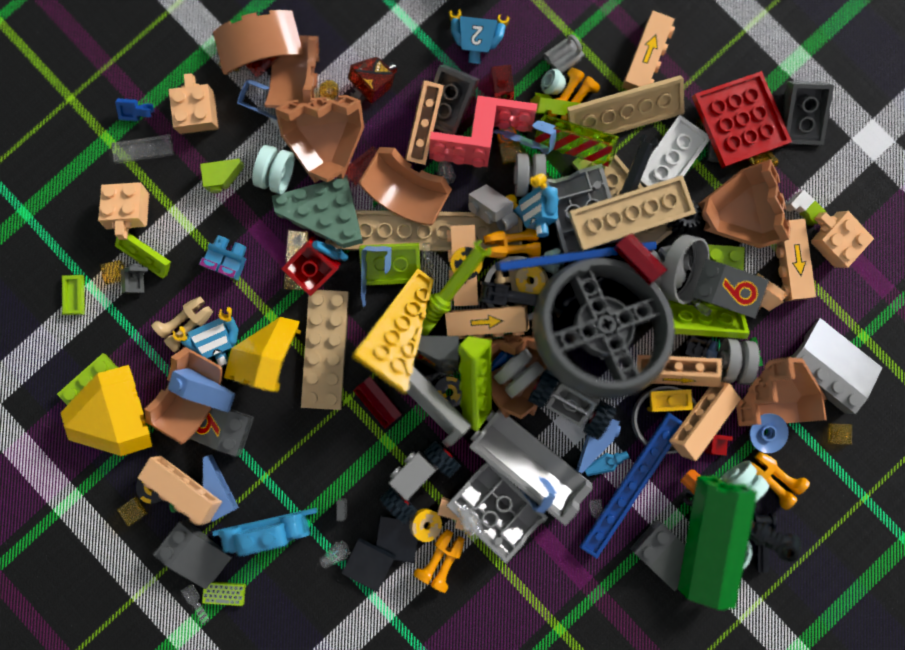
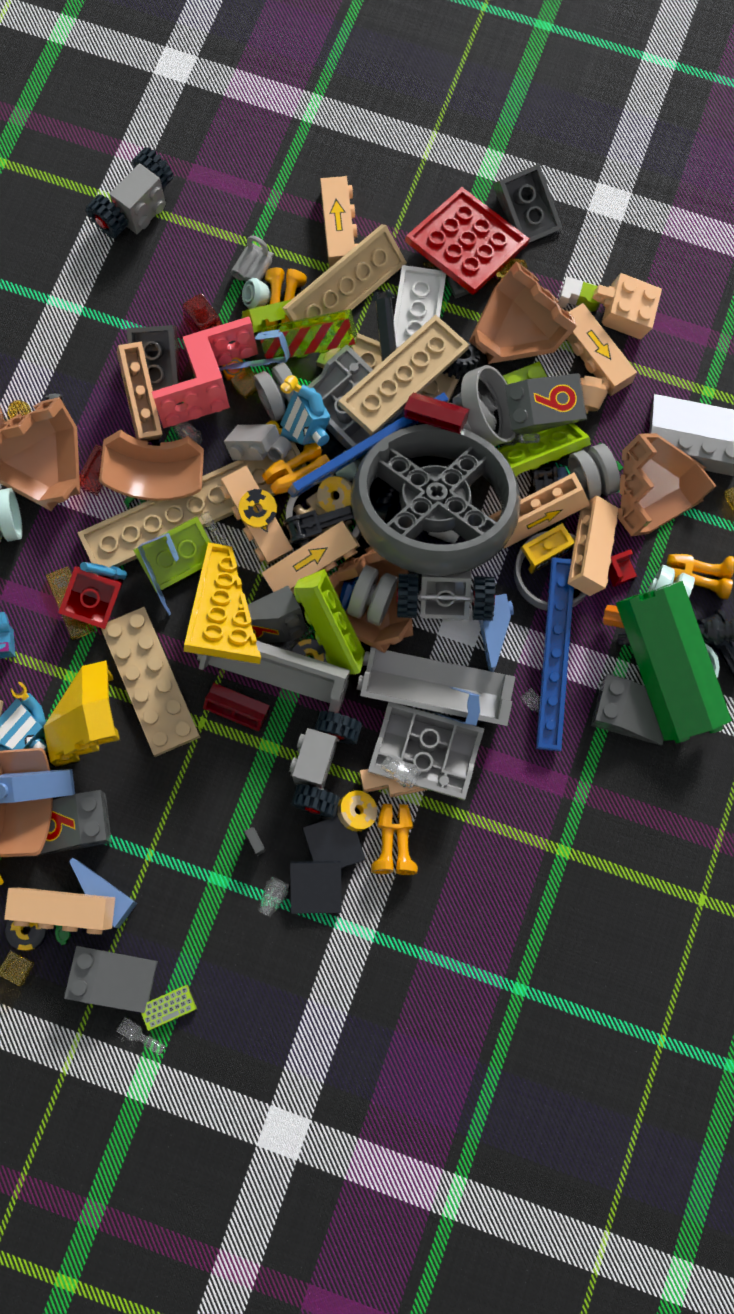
camera: 30 degrees left, 10 degrees down
dark azure brick [213,507,318,556] -> none
sand green plate [272,176,363,248] -> none
clear red torso [348,57,397,104] -> none
lime piece [421,240,491,336] -> none
dark azure torso [450,10,509,64] -> none
dark azure piece [585,451,630,476] -> none
medium blue dish [749,413,789,453] -> none

